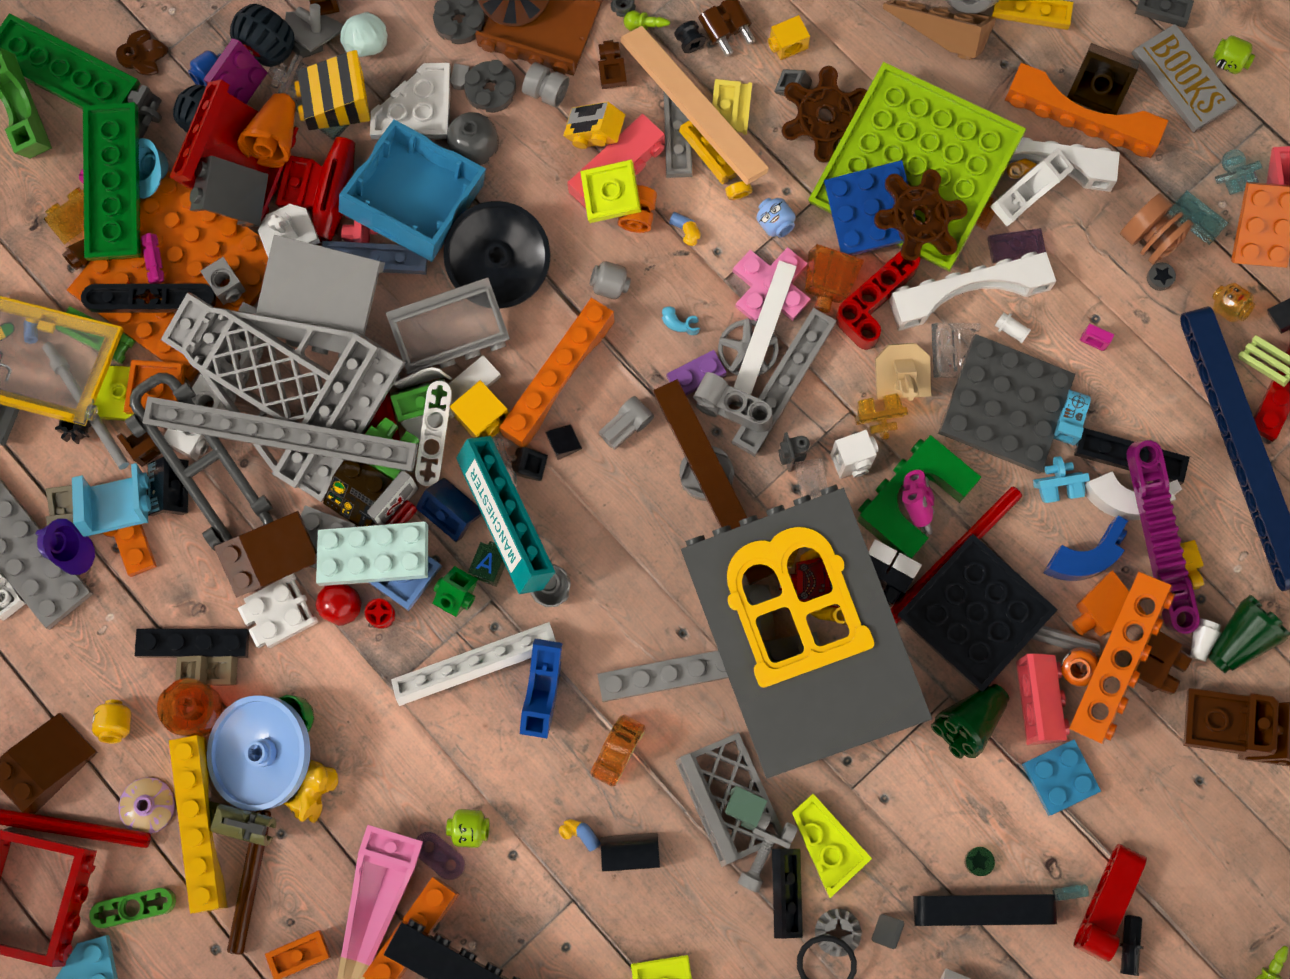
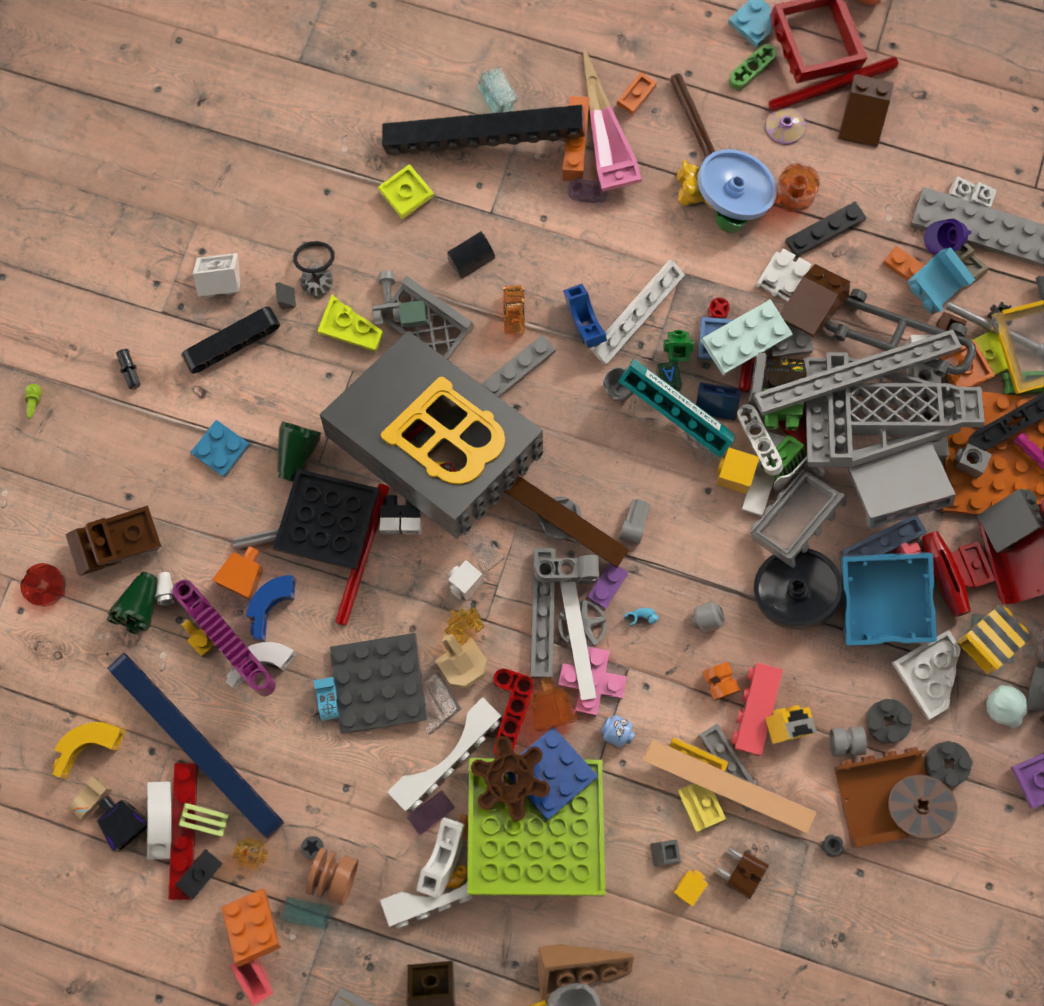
camera: 150 degrees right, 0 degrees up
yellow head [92,699,132,744] -> none
black panel [147,457,189,516] -> none
yellow arch [169,735,228,914] -> none
dark tan slope [175,656,238,686] -> none
olive plate [209,801,276,846] -> none
orange cone [237,93,296,168] -> none
white piece [258,204,320,258] -> none
red hair [315,584,362,626] -> none
dark grey cylinder [446,112,499,165] -> none
lime head [446,809,490,848] -> none
light grey piece [450,63,470,90] -> none
orange arch [499,297,615,448] -> none
black slope [510,447,548,481] -> none
black slope [545,425,582,460] -> none
arm [559,819,601,852] -> none
neon yellow plate [580,159,641,223] -> none
reddish brown plate [598,40,627,89] -> none
lime bar [623,10,670,31] -> none
yellow arm [669,212,701,246] -> none
black wheel [674,20,706,53] -> none
yellow tile [725,181,753,200] -> none
black plate [772,849,803,939] -> none
dark grey hinge [778,432,810,472] -> none
reddish brown plate [781,66,867,163] -> none
green arch [857,435,981,559] -> none
dark pink piece [902,470,935,536] -> none
clear green tile [964,847,995,876] -> none
white pin [995,312,1031,344] -> none
orange arch [1005,63,1169,158] -> none
coral slope [1016,653,1070,745] -> none
medium azure hips [1033,456,1090,503] -> none
clear light blue tile [1052,885,1089,901] -> none
orange head [1061,647,1099,686] -> none
orange brick [1069,571,1175,744] -> none
red beam [1073,843,1147,962] -> none
black plate [1074,428,1190,485] -> none
dark pink tile [1080,323,1114,351] -> none
reddish brown hips [1127,631,1192,695] -> none
clear light blue hips [1215,149,1262,195] -> none

